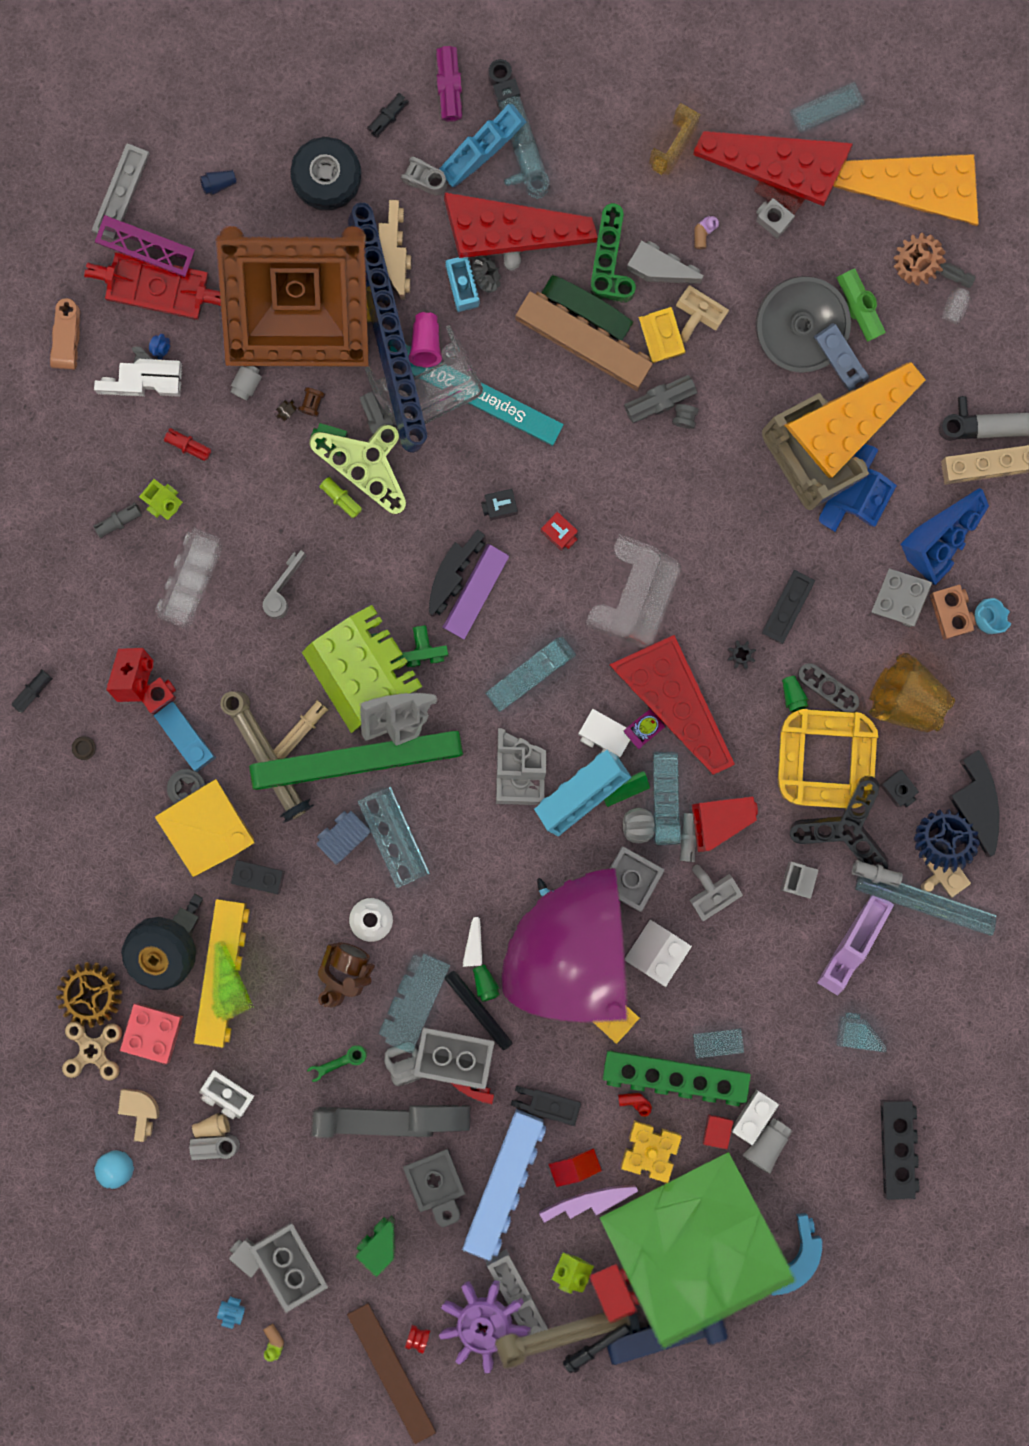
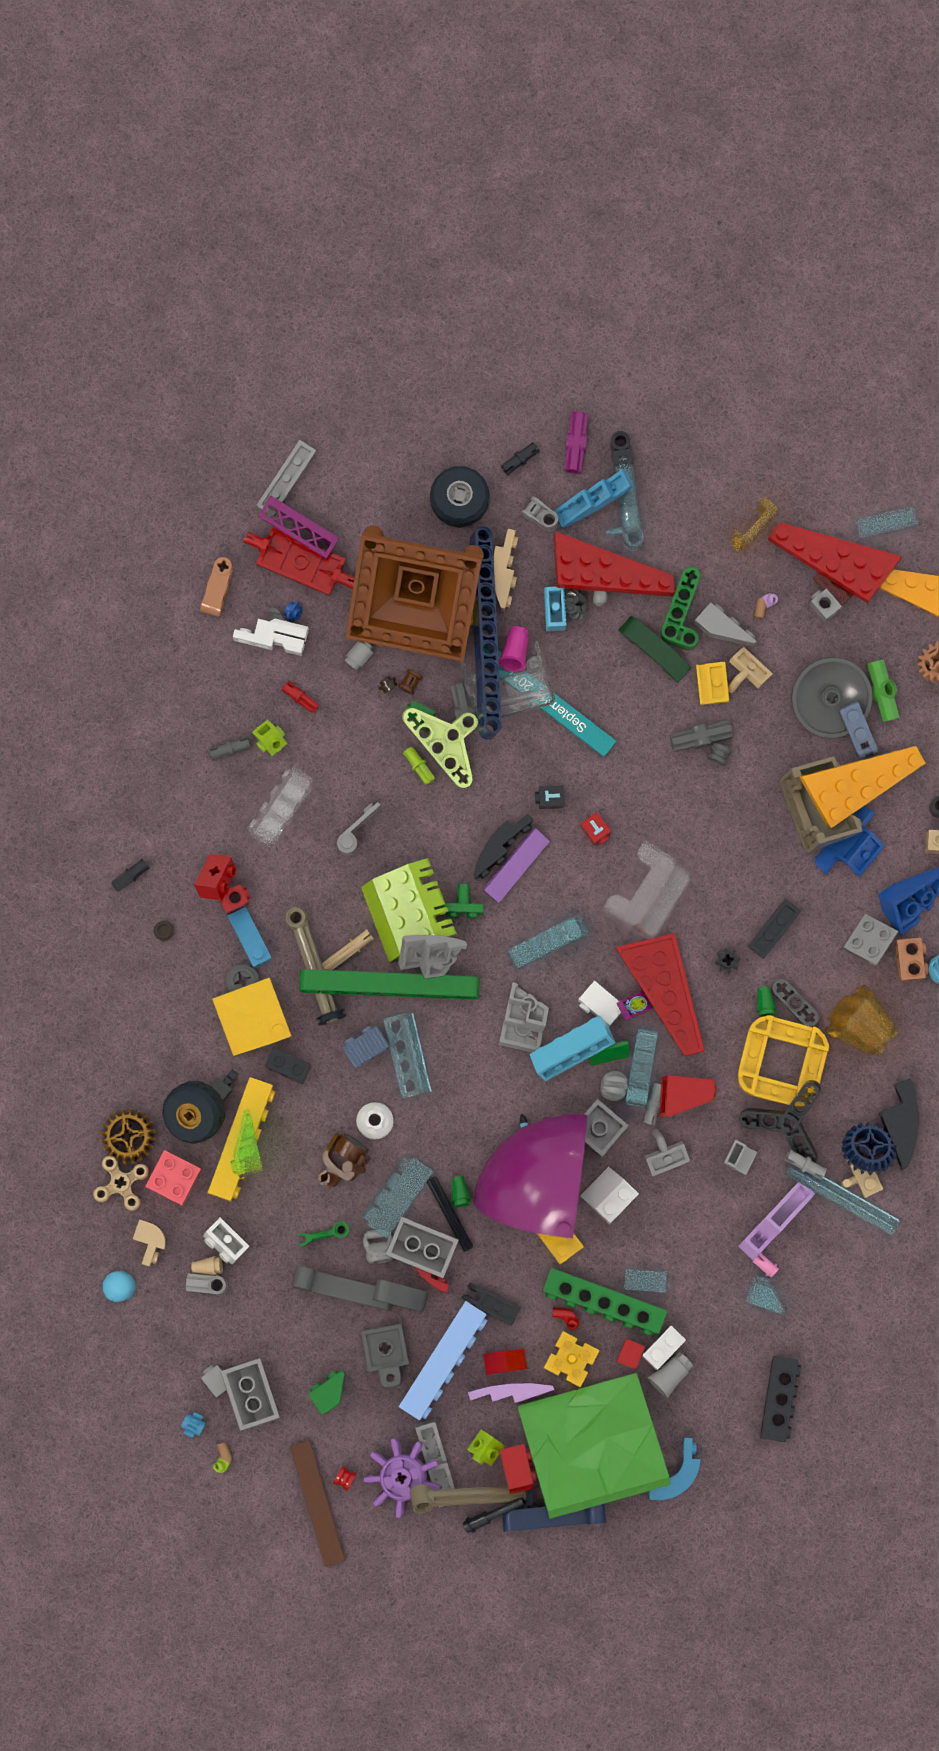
camera: 10 degrees right, 5 degrees down
dark blue cone [200,170,237,196] -> none
white slope [463,917,483,967] -> none
medium nougat brick [515,291,653,391] -> none
black brick [880,769,919,808] -> none
none -> bright pink pin [753,1253,779,1278]

